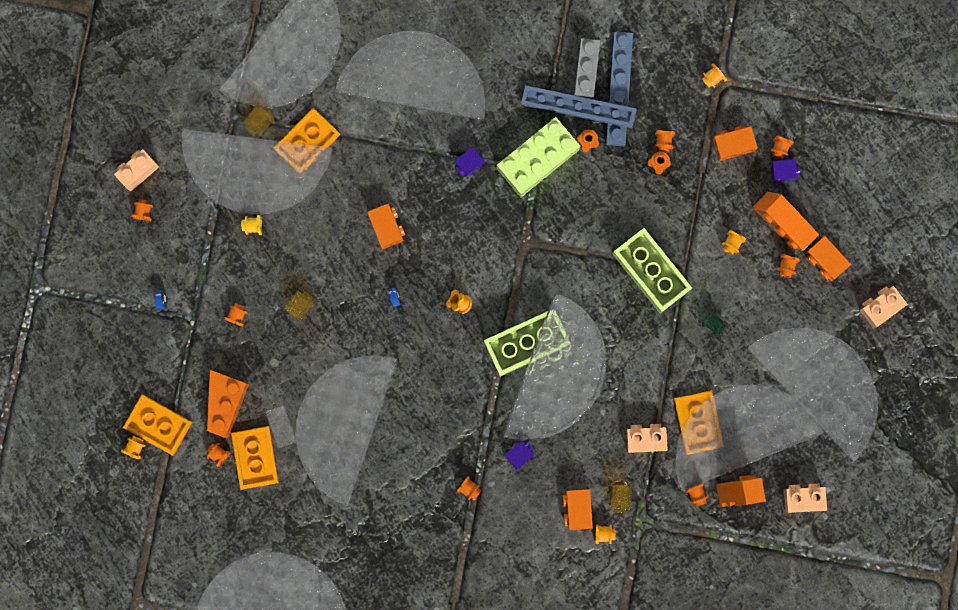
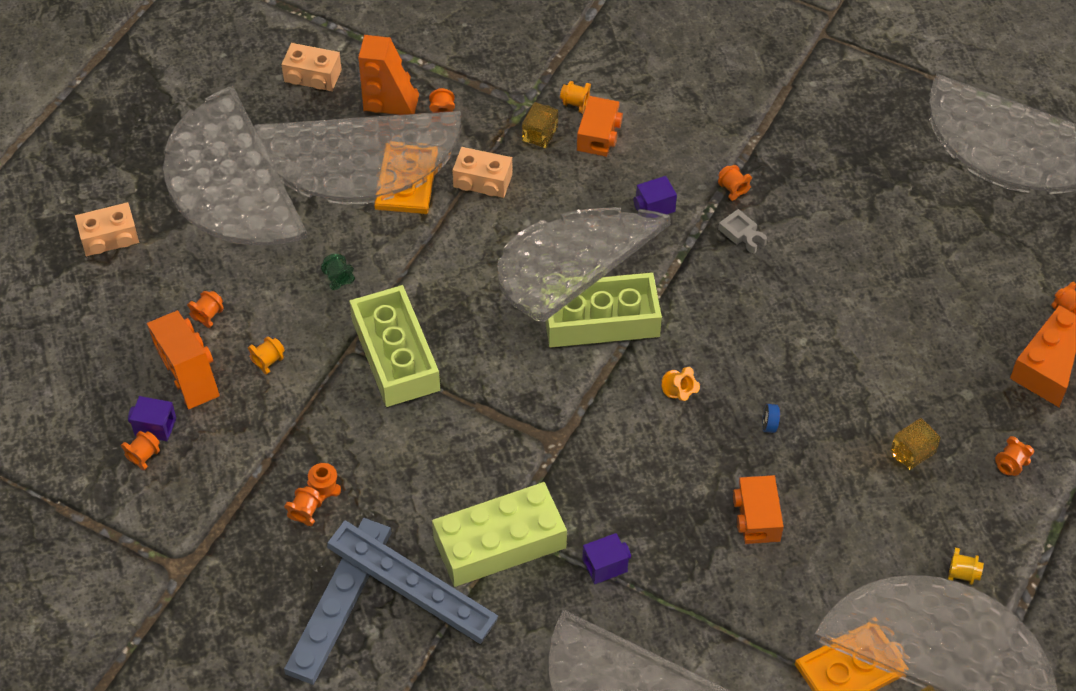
camera: 170 degrees left, 30 degrees down
light orange tile [231,426,279,490] -> none
clear tile [266,406,297,449] -> none
clear plate [296,356,397,506] -> none
light grey brick [574,38,600,99] -> none
orange brick [577,129,599,152] -> none
light orange brick [702,63,727,88] -> none
orange brick [712,125,757,161] -> none
orange brick [805,236,851,281] -> none
none -> light grey plate [718,209,767,254]

